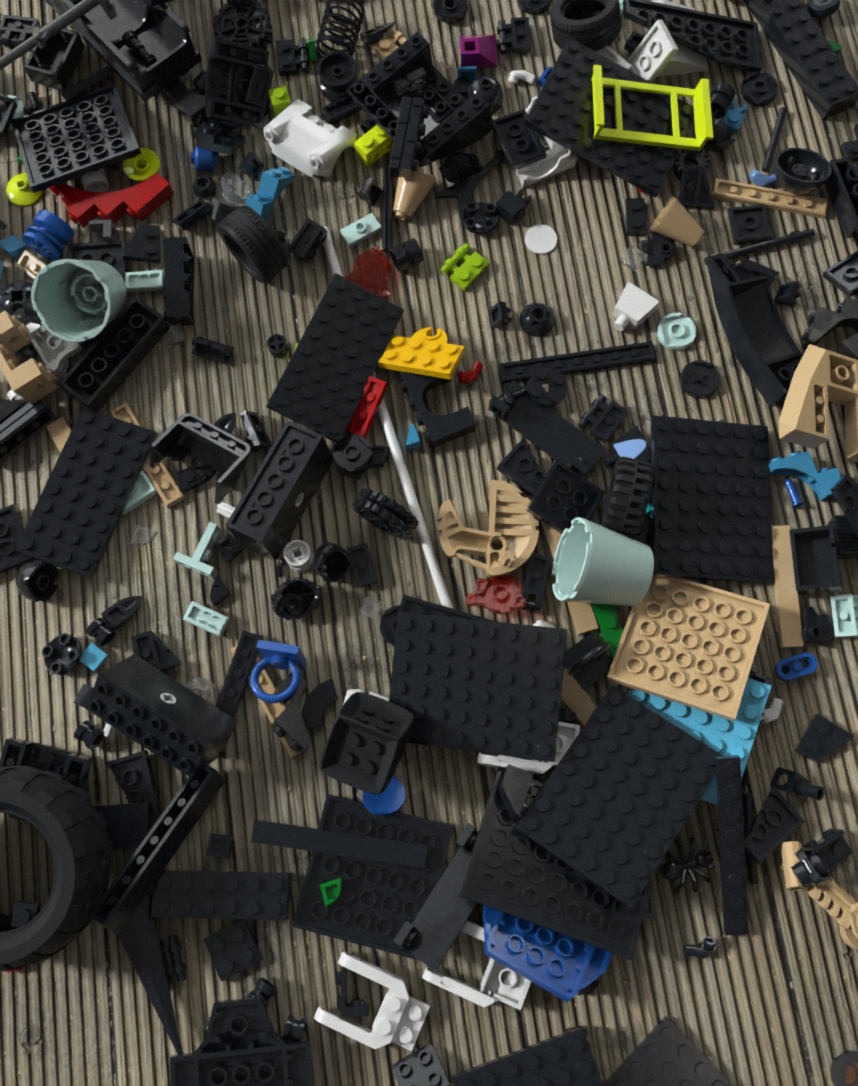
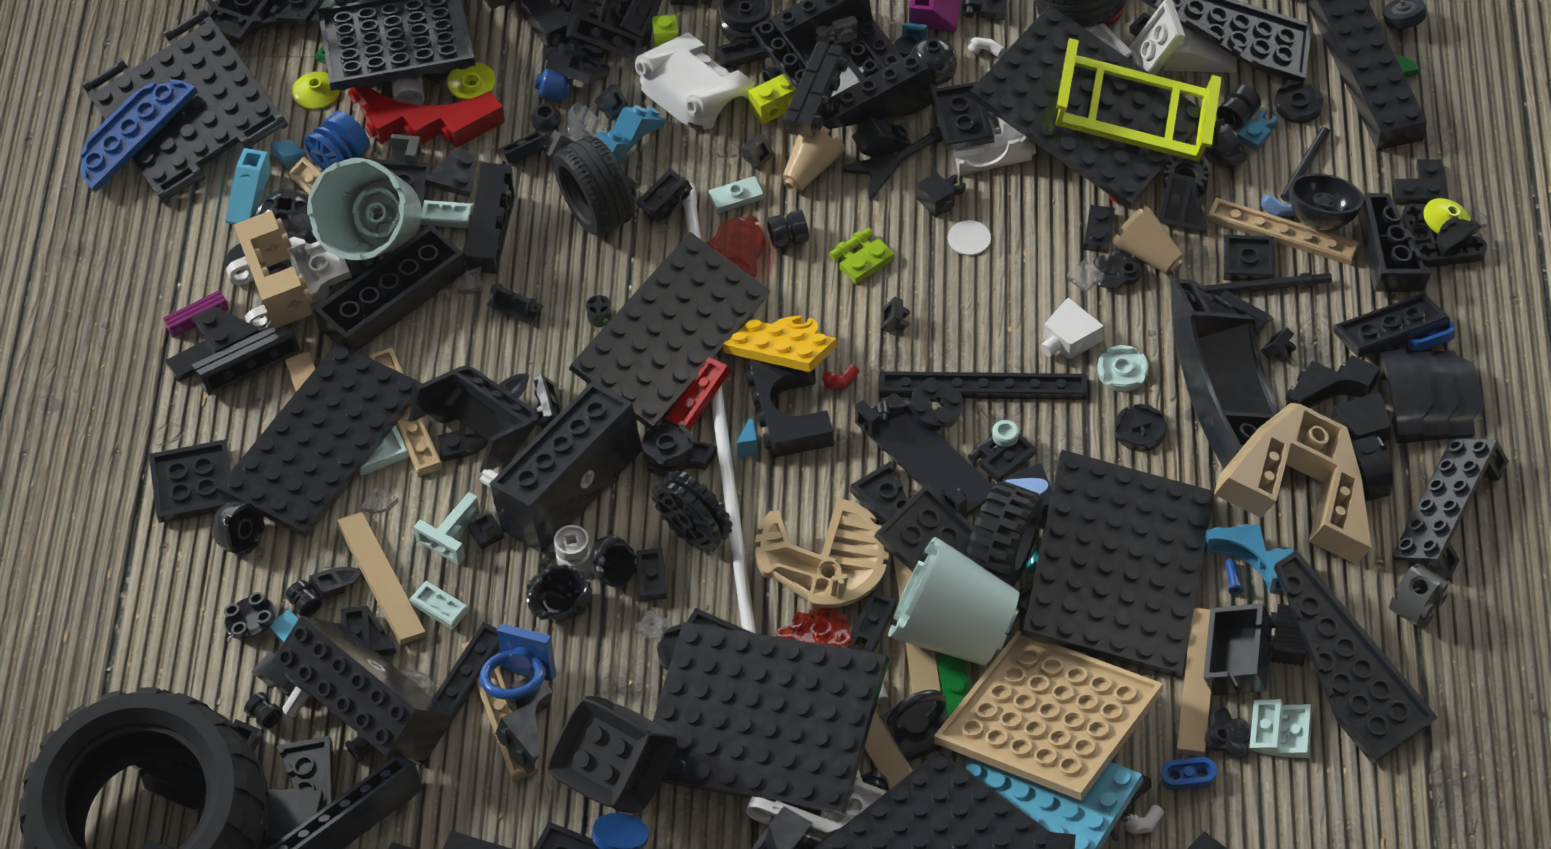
camera: 10 degrees right, 20 degrees down
black tile [210,578,231,607] -> none
black tile [301,679,338,730] -> none
black axle [382,167,393,253] -> none
black dish [462,202,499,235] -> none
black piece [519,302,554,337] -> none
none -> tan tile [337,512,425,645]
none -> light aqua tile [992,420,1019,447]

